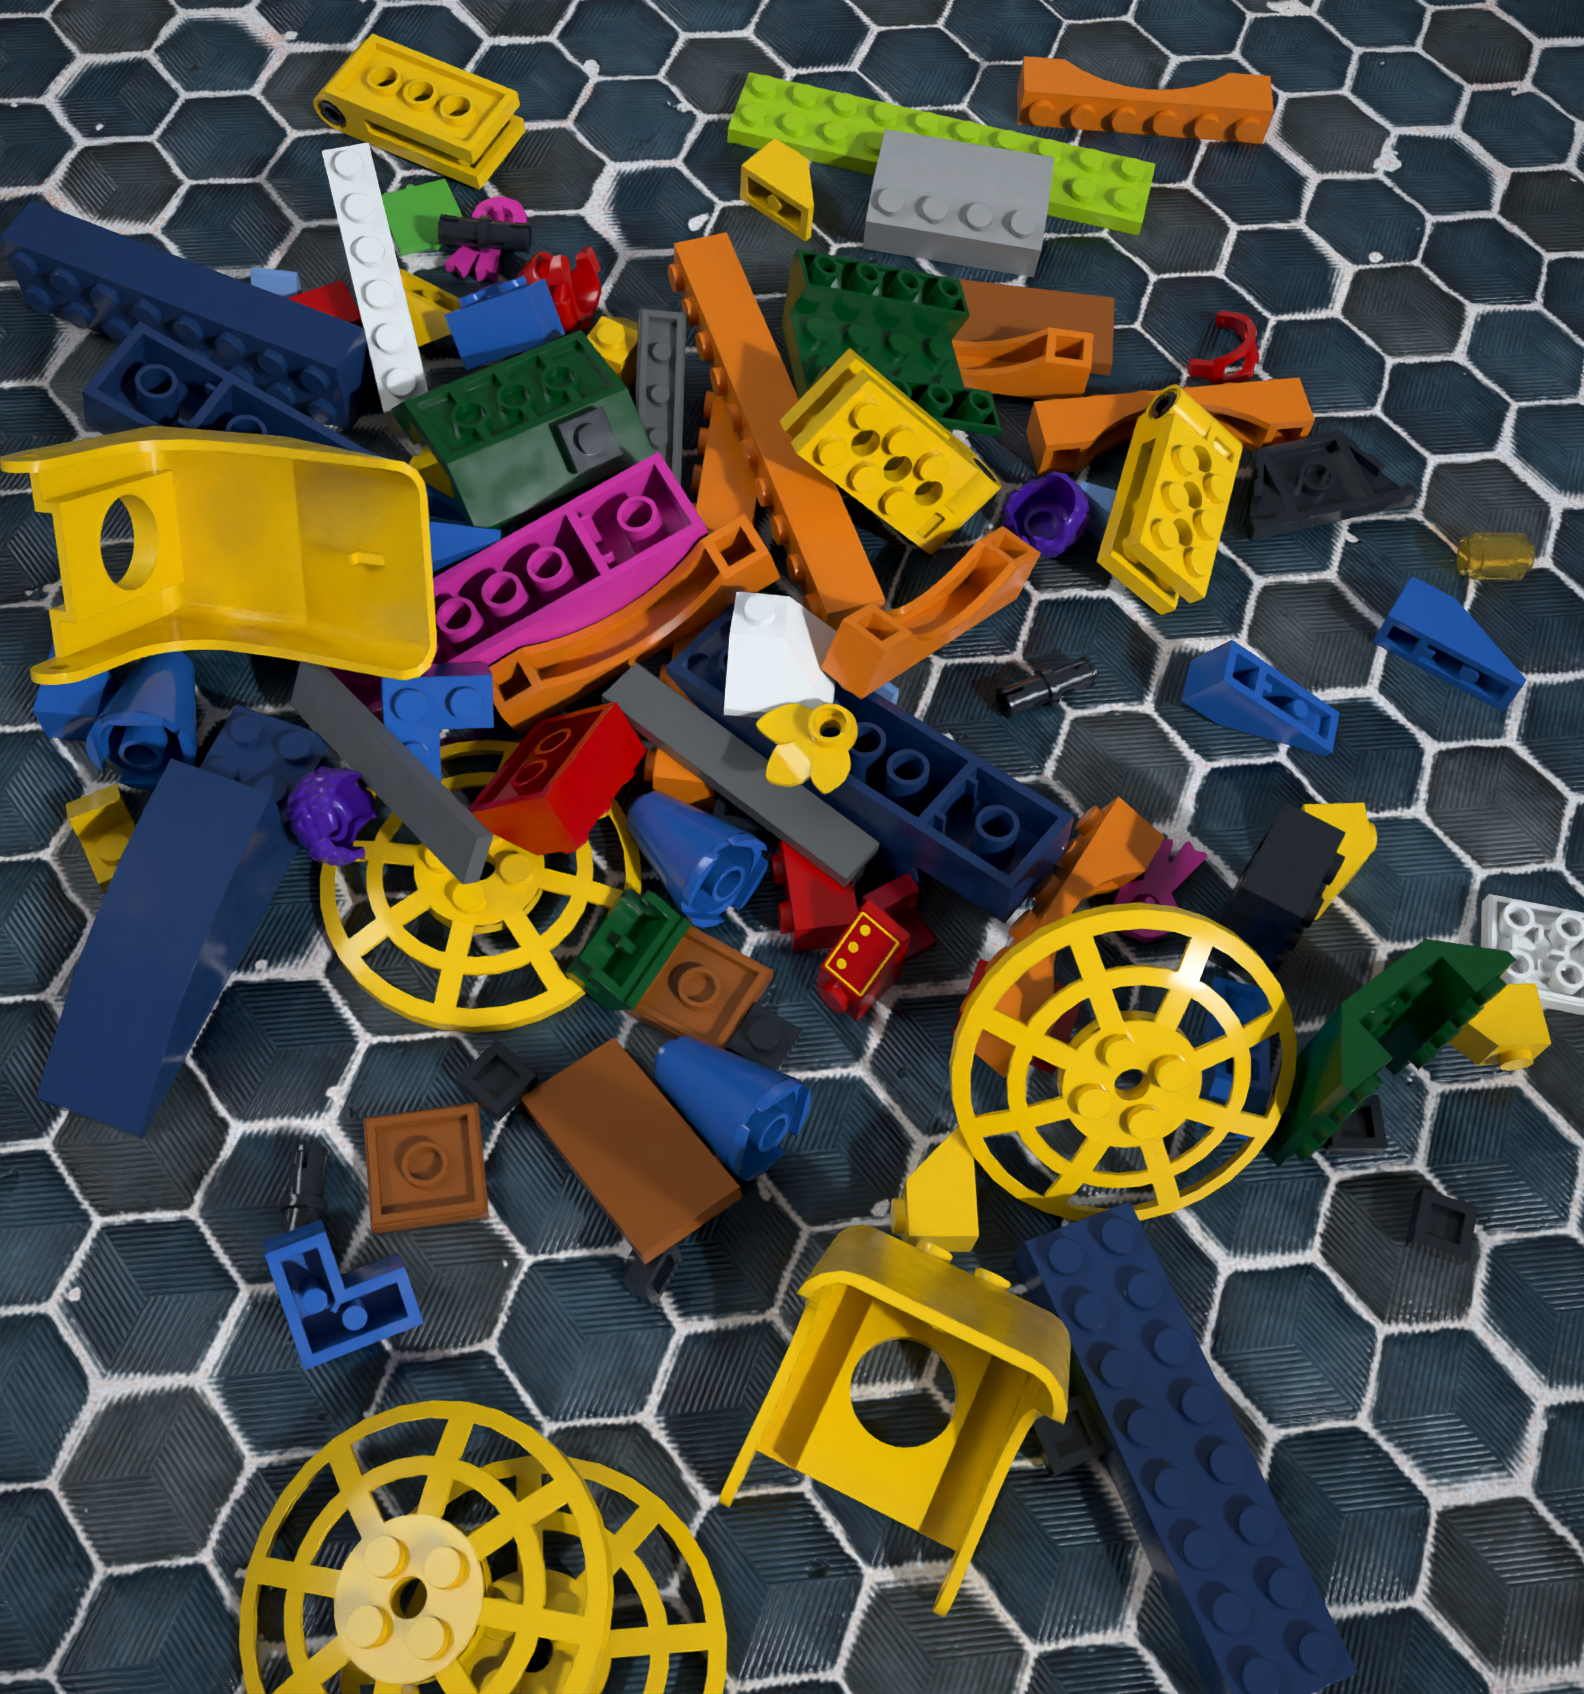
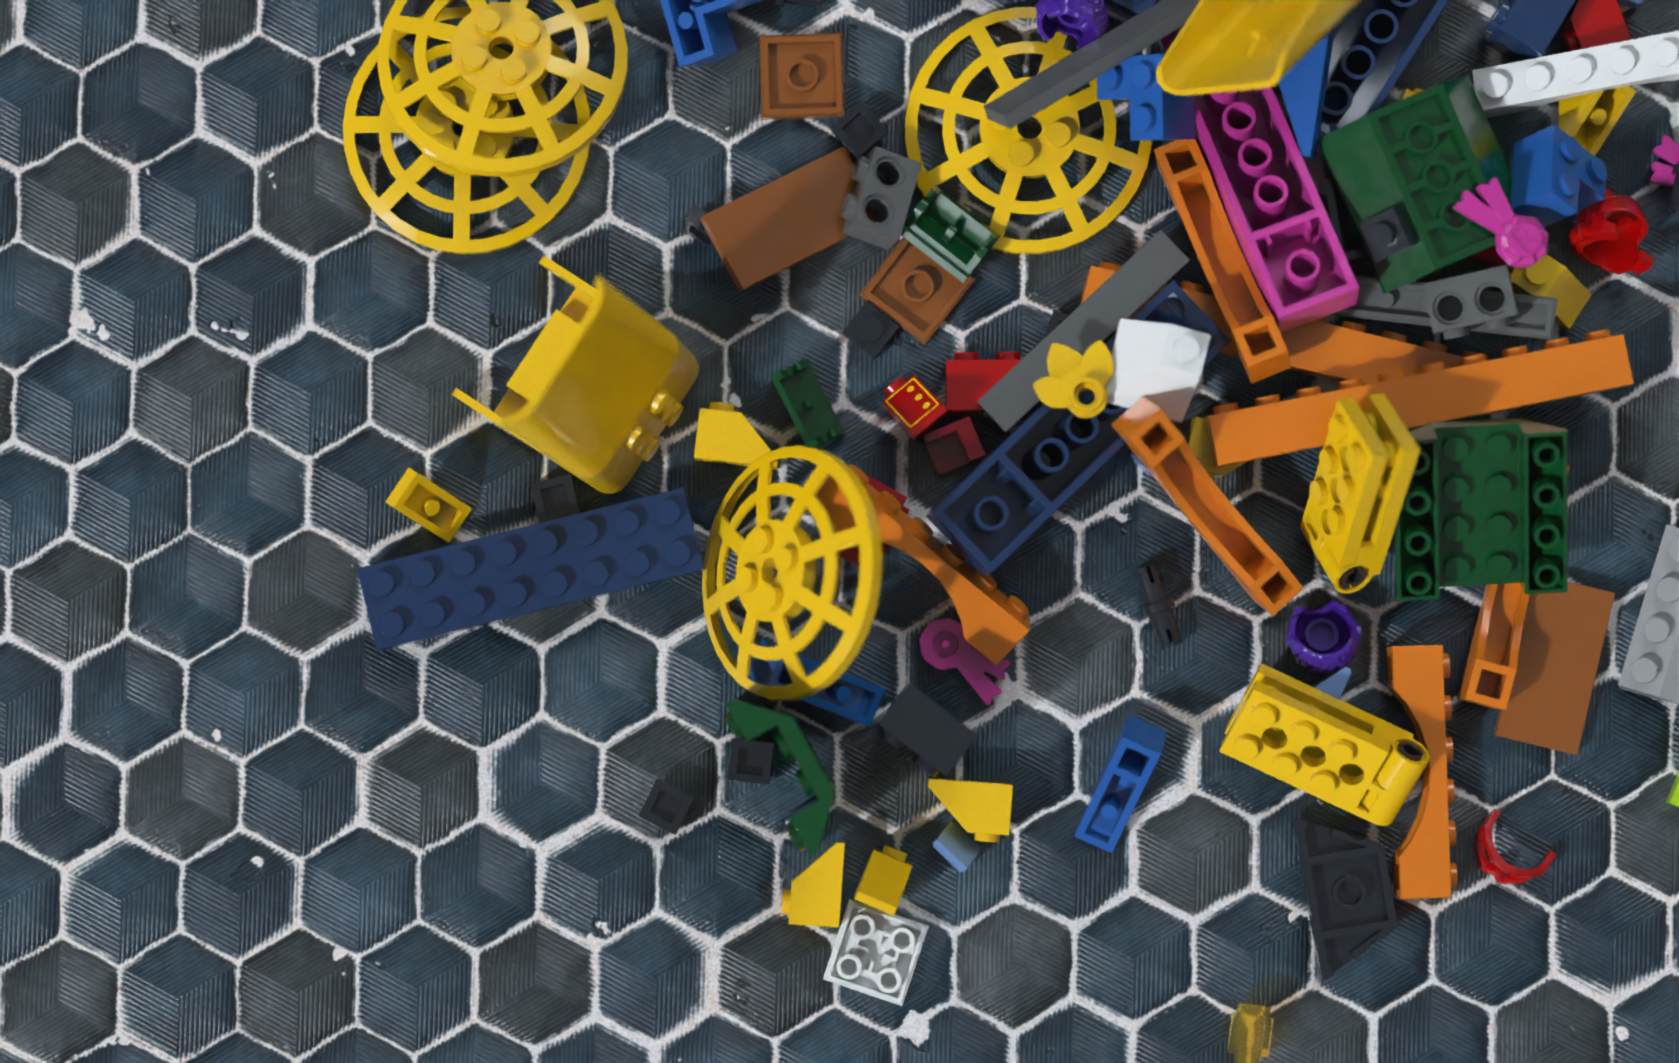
camera: 105 degrees right, 25 degrees up
red slope [468,701,647,856] -> none
blue cone [626,791,768,928] -> none
blue cone [654,1035,811,1181] -> none
blue slope [1372,576,1526,712] -> none
none -> yellow slope [385,467,472,543]
none -> dark green hinge [770,360,845,449]
none -> dark grey brick [840,146,922,250]
none -> yellow slope [854,845,913,916]
none -> medium blue slope [932,821,981,872]
none -> dark grey brick [1423,265,1519,340]
none -> dark pink piece [1453,177,1548,268]

